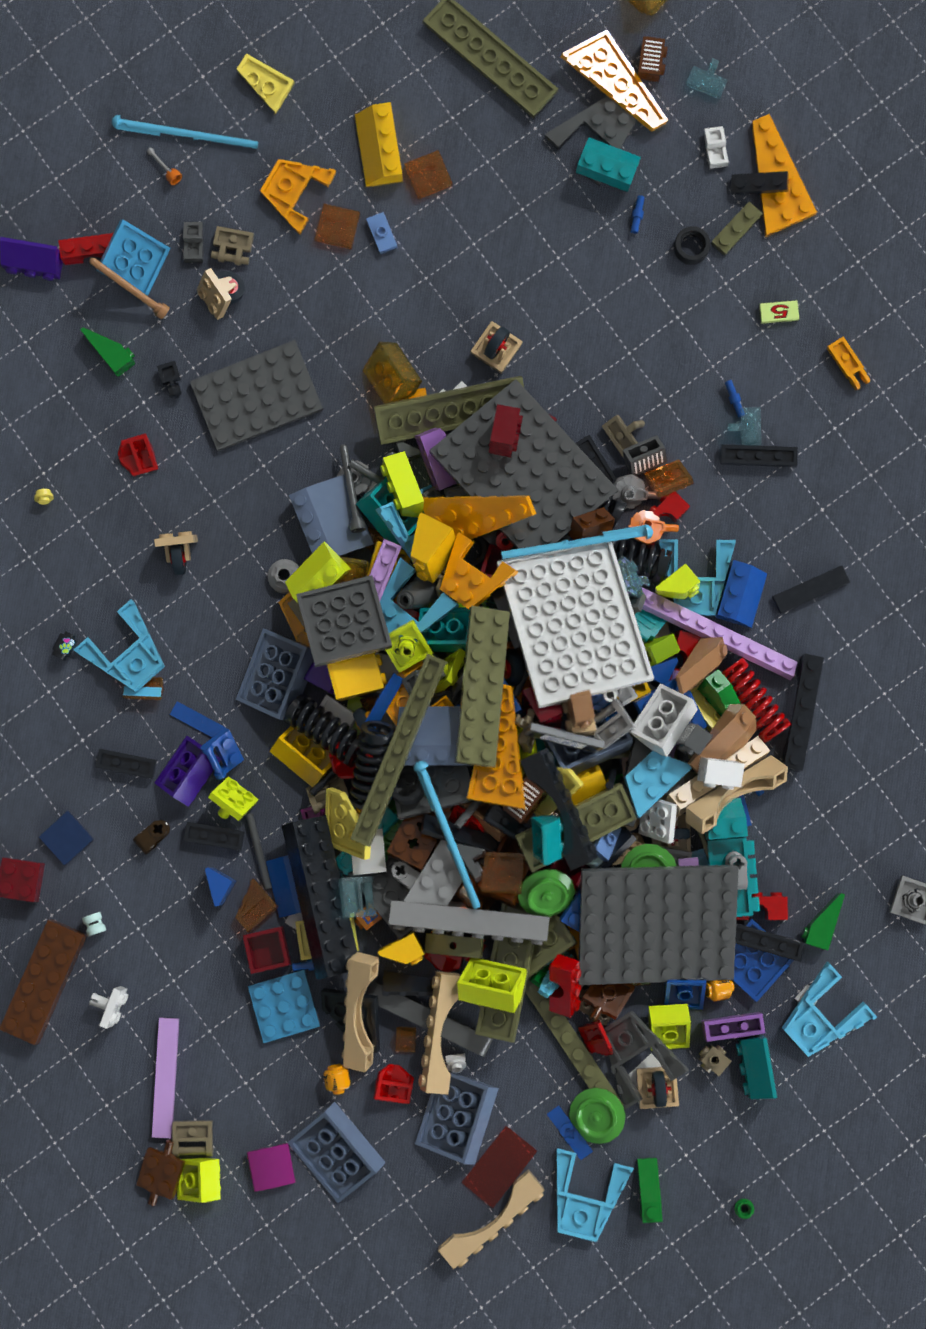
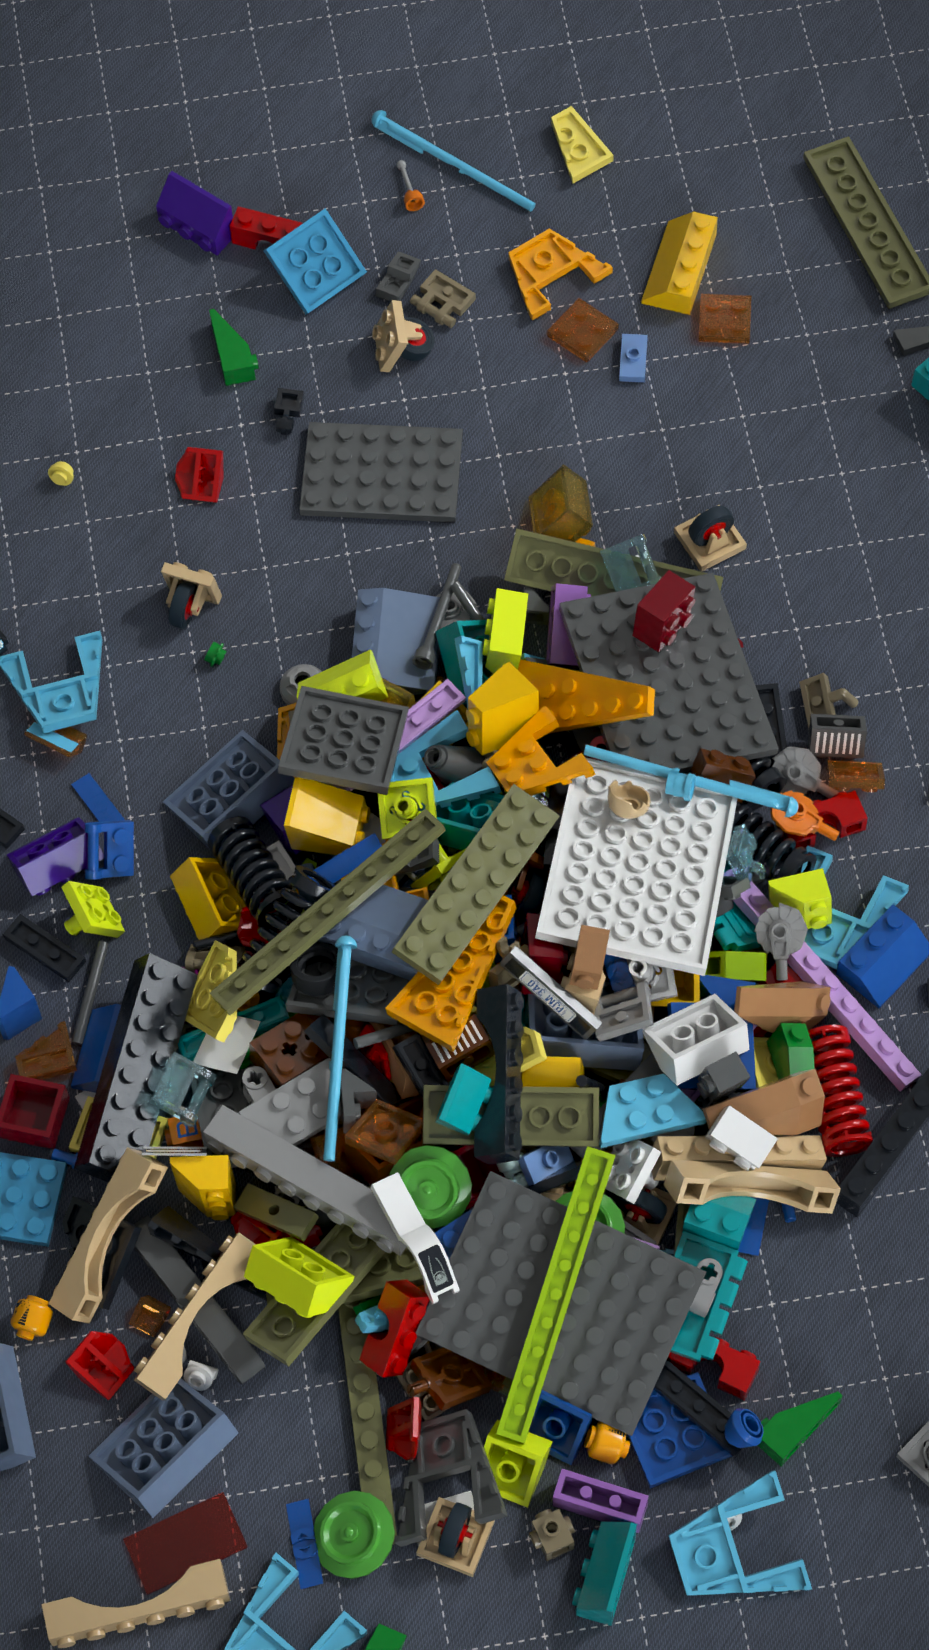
camera: 30 degrees right, 20 degrees down
medium nougat piece [89,258,170,319] -> none
none -> sticker [142,1146,207,1156]
none -> green plate [204,642,227,667]
none -> white piece [371,1172,459,1305]
none -> lime plate [496,1146,616,1444]
none -> clear light blue plate [600,534,662,592]
none -> tan hair [607,780,651,819]
none -> medium azure piece [665,773,696,802]
none -> blue cone [724,1408,763,1448]
none -> light grey piece [755,903,808,980]

